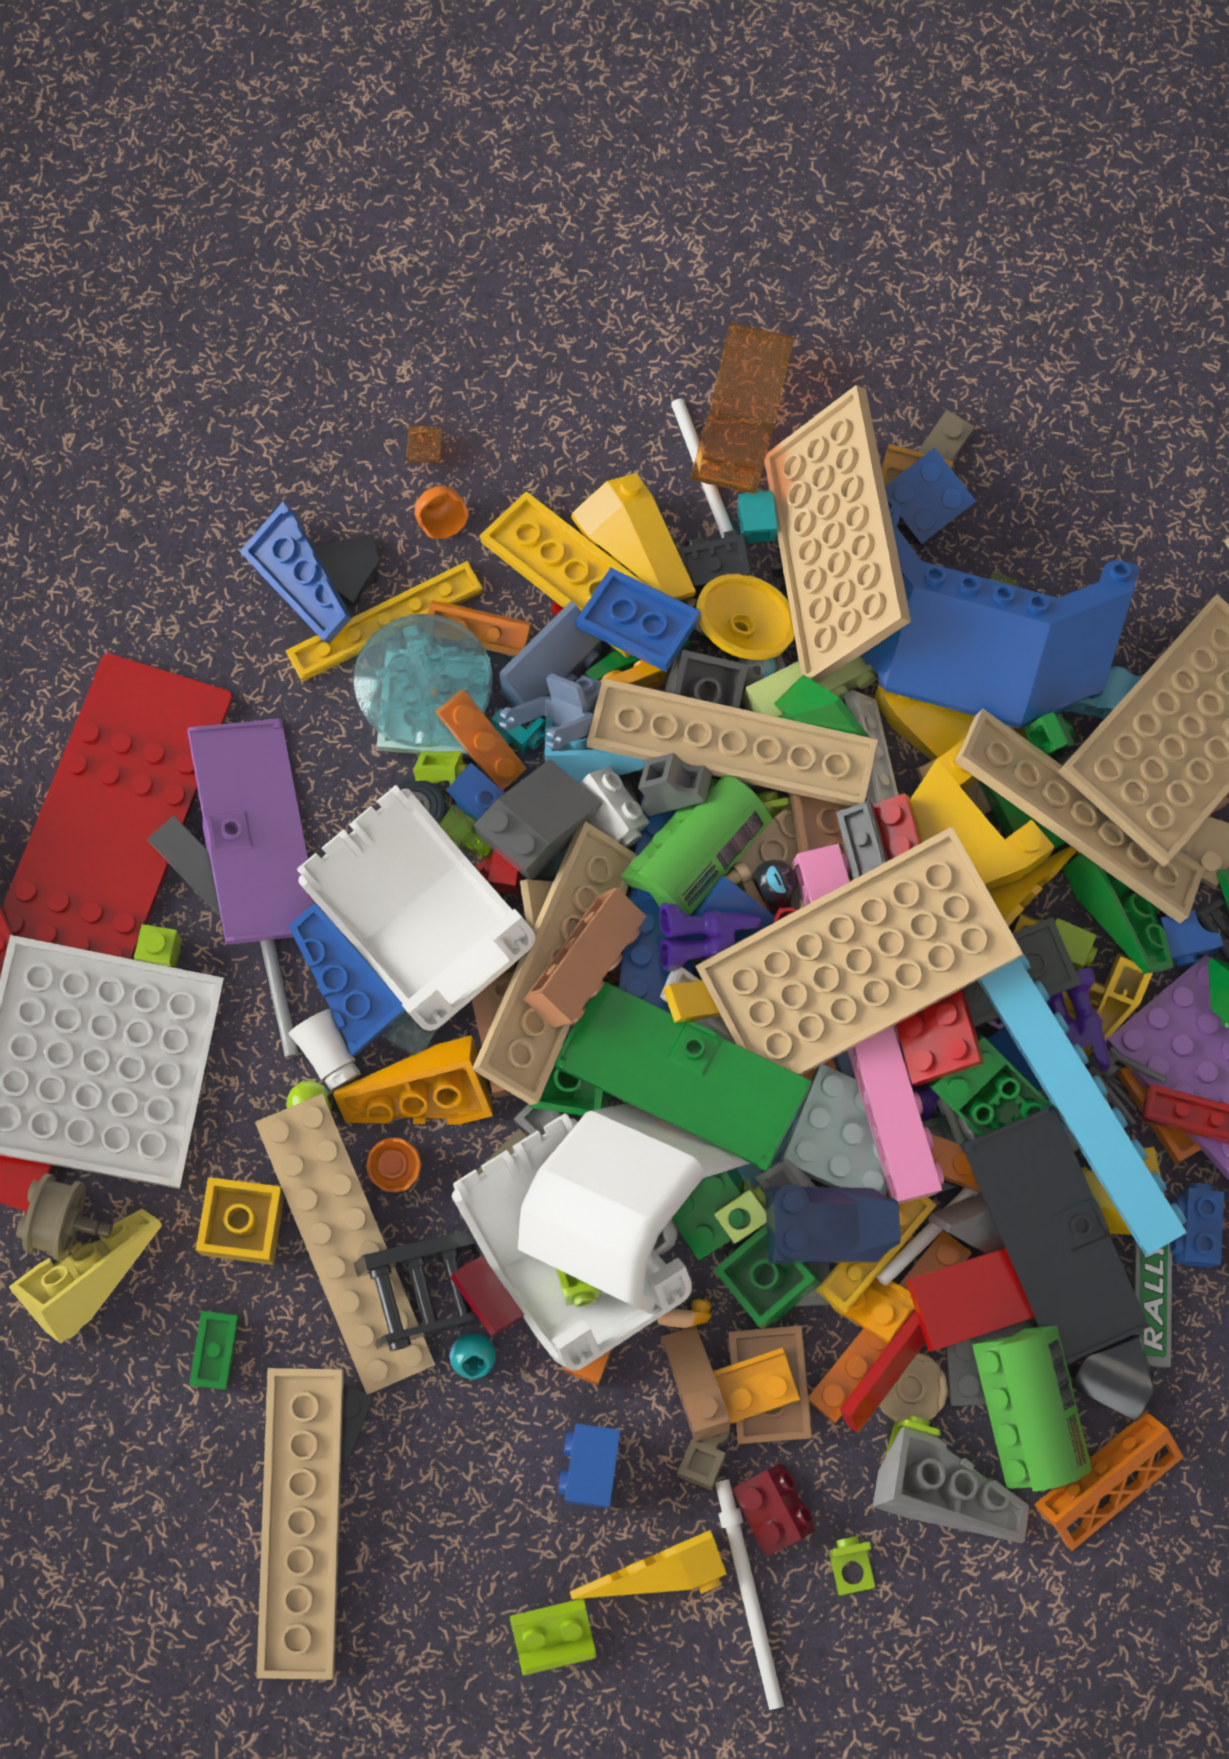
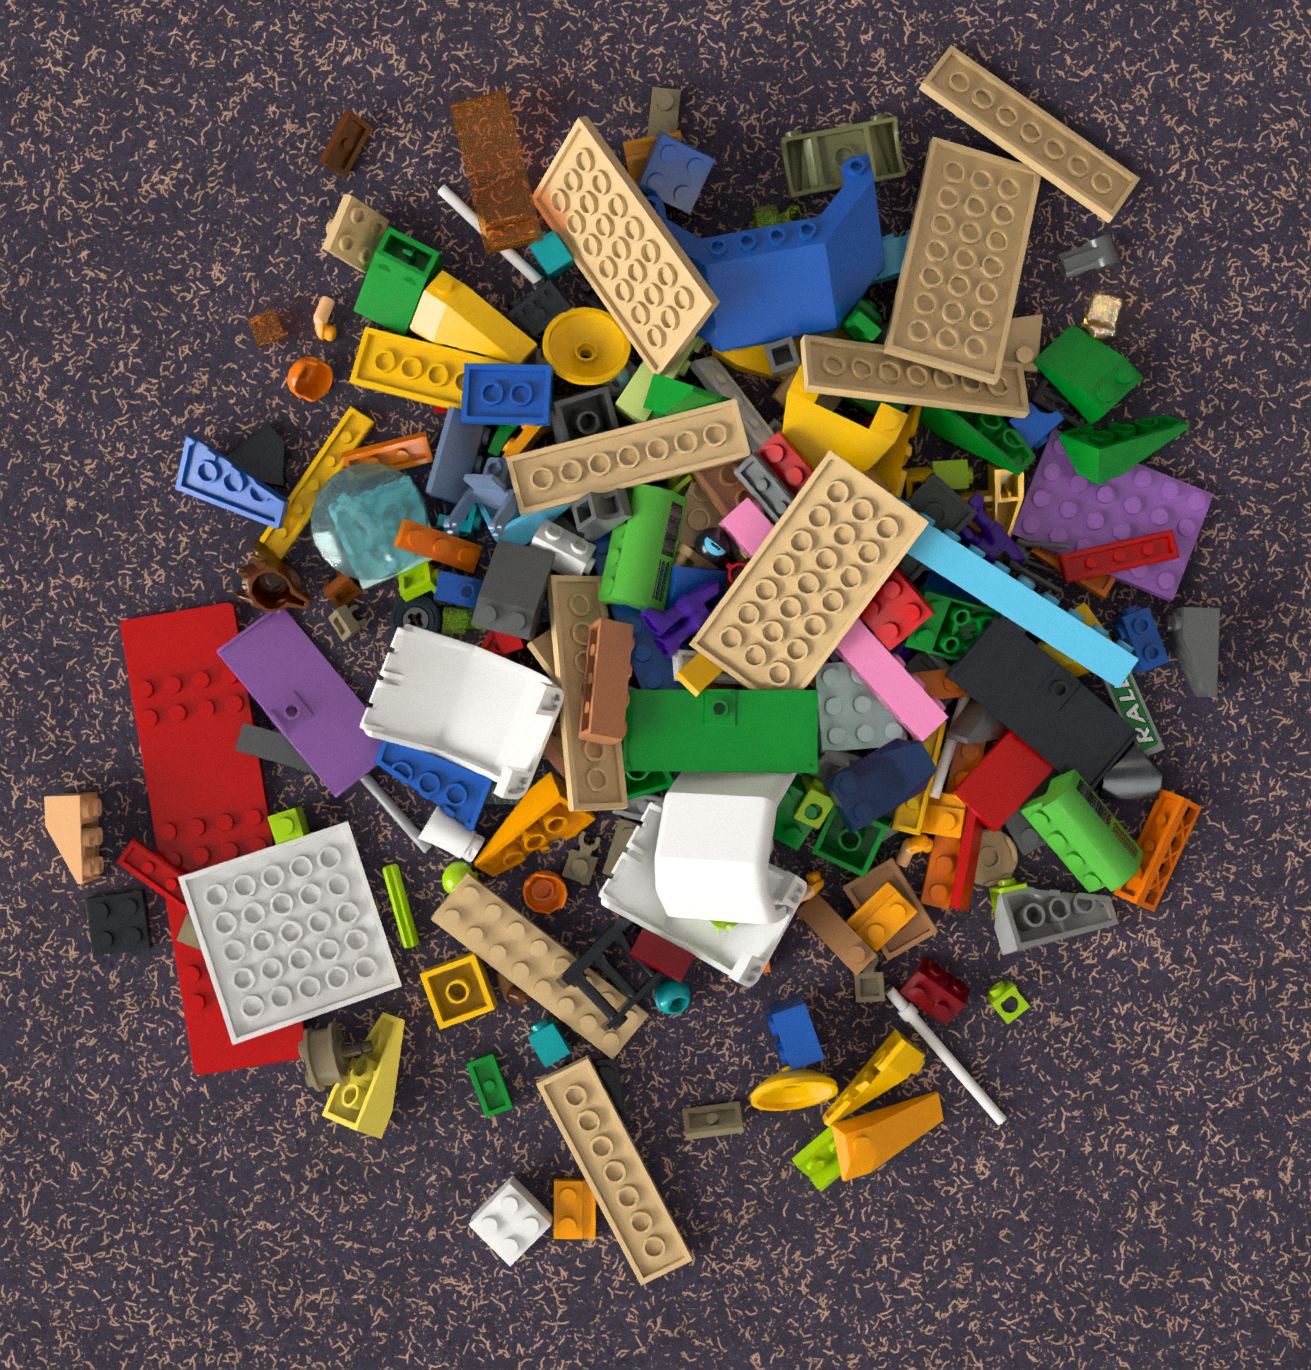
camera: 20 degrees left, 15 degrees up
none -> reddish brown piece [234,538,315,612]
none -> arm [313,296,337,341]
none -> reddish brown plate [319,110,373,178]
none -> tan plate [322,194,390,273]
none -> dark orange tile [322,570,363,608]
none -> dark tan tile [328,604,367,642]
none -> green slope [353,226,444,337]
none -> lime axle [382,864,419,948]
none -> white brick [469,1175,553,1266]
none -> reddish brown arm [496,972,533,1006]
none -> teal brick [528,1018,572,1068]
none -> light orange plate [554,1179,596,1239]
none -> dark tan plate [562,831,601,885]
none -> dark tan plate [682,1101,744,1140]
none -> yellow dish [750,1066,838,1111]
none -> dark grey brick [763,336,801,379]
none -> olive piece [780,113,906,199]
none -> light orange wedge [831,1091,944,1181]
none -> arm [895,834,934,868]

